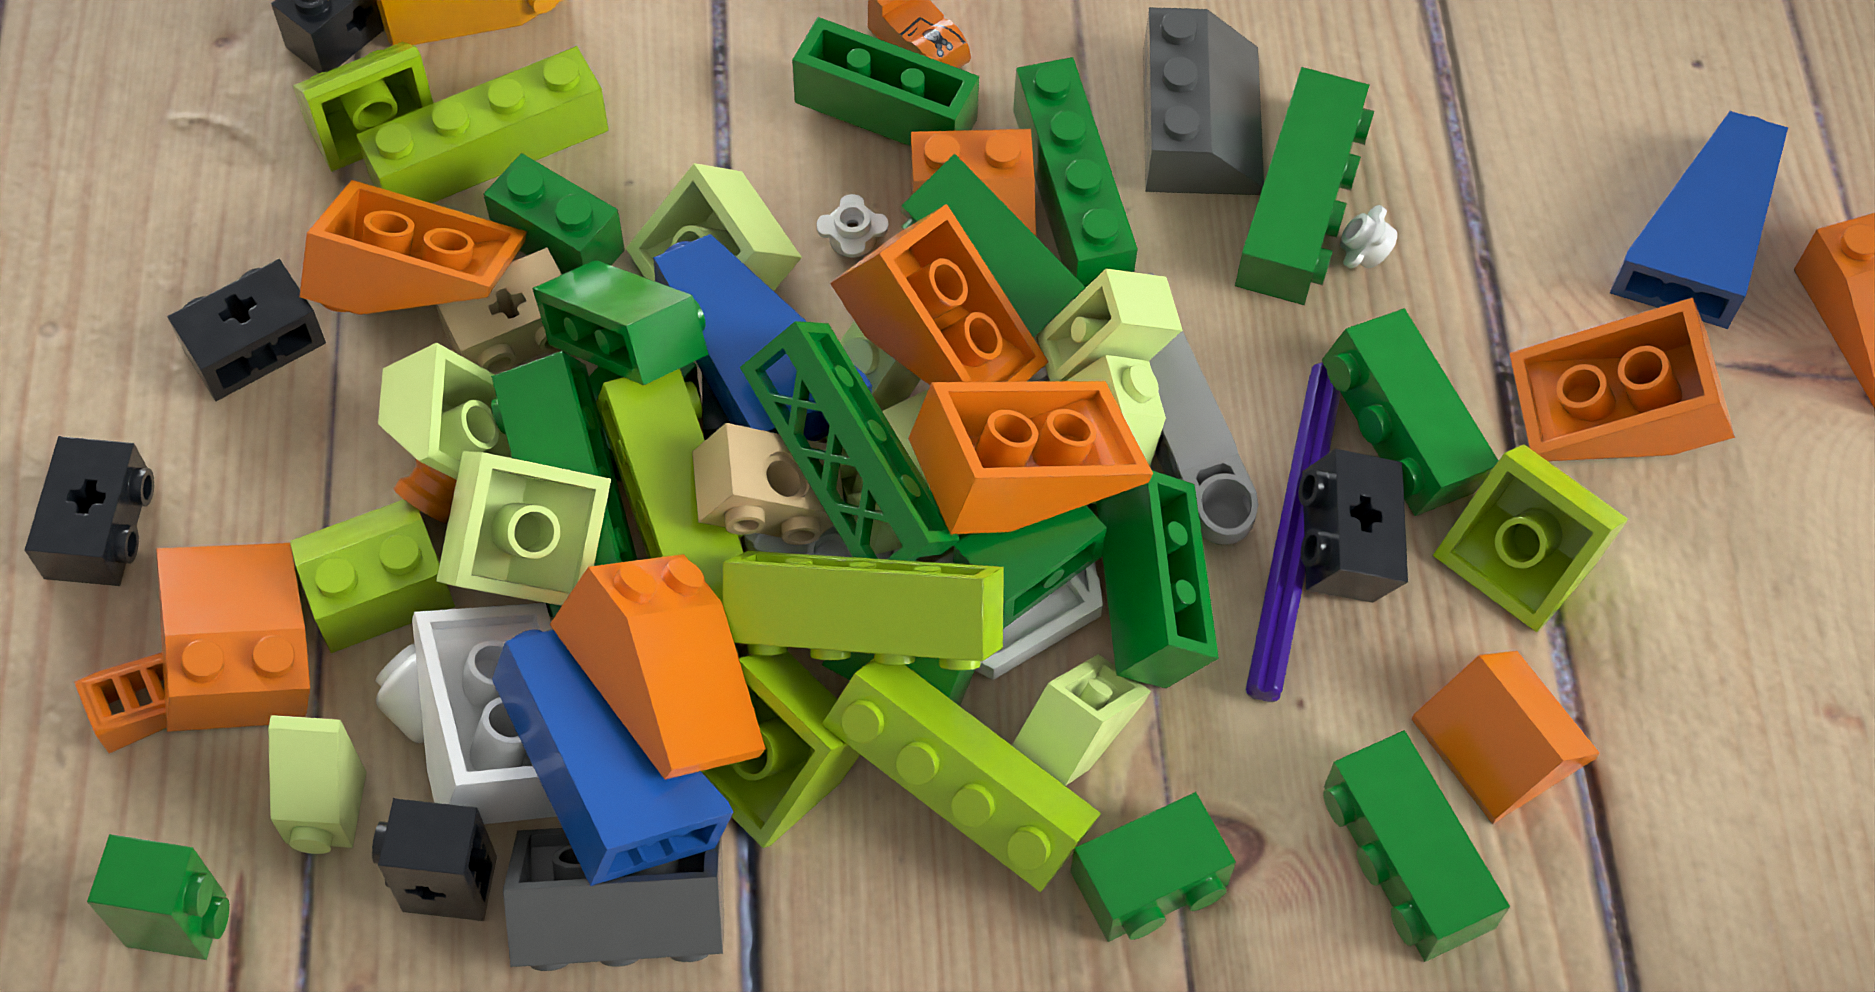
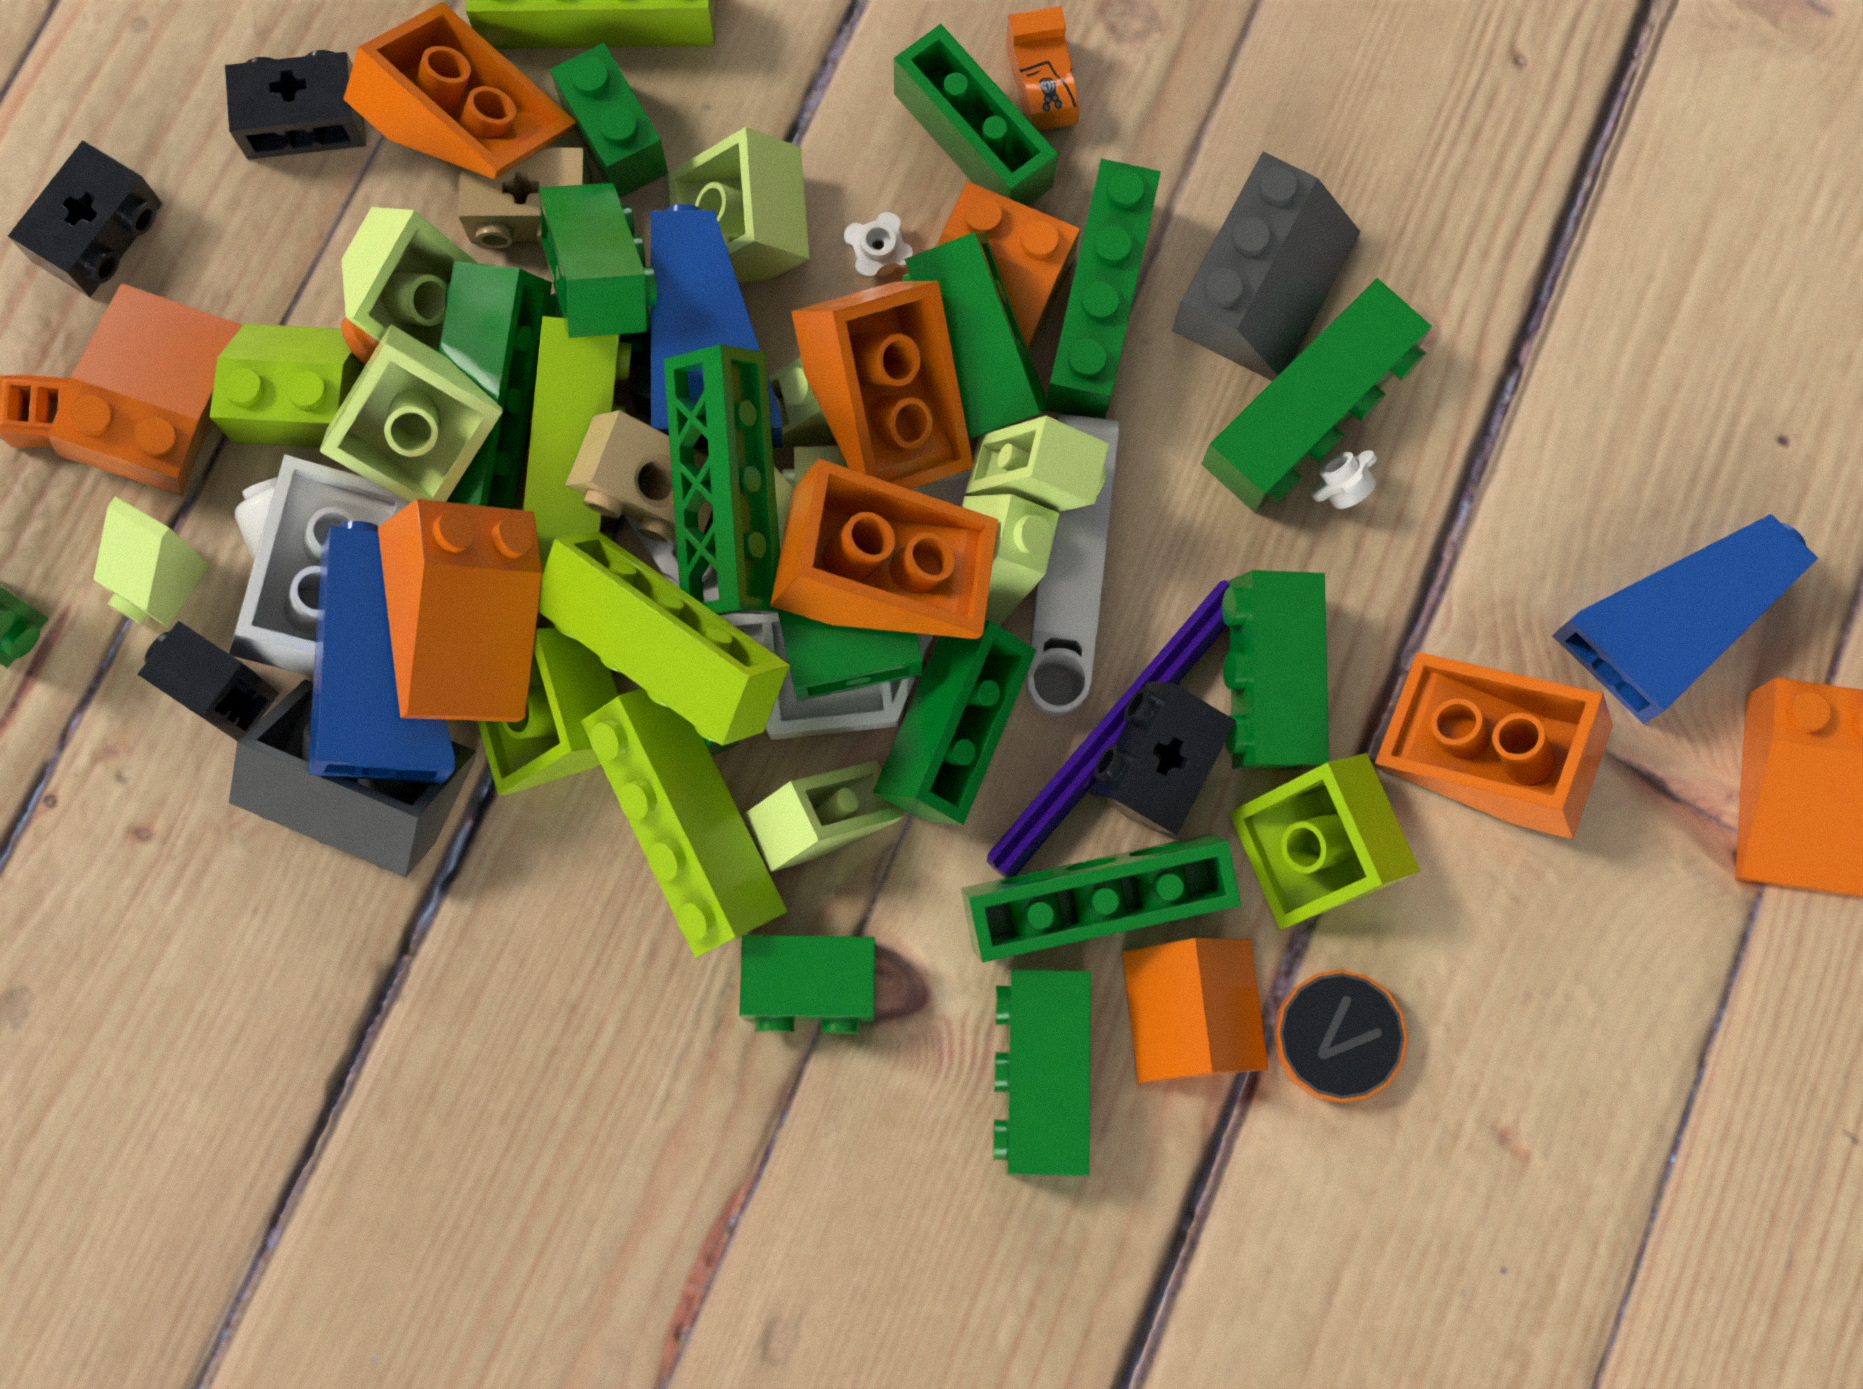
camera: 25 degrees right, 15 degrees up
none -> green brick [960,833,1241,963]
none -> black tile [1274,970,1408,1103]

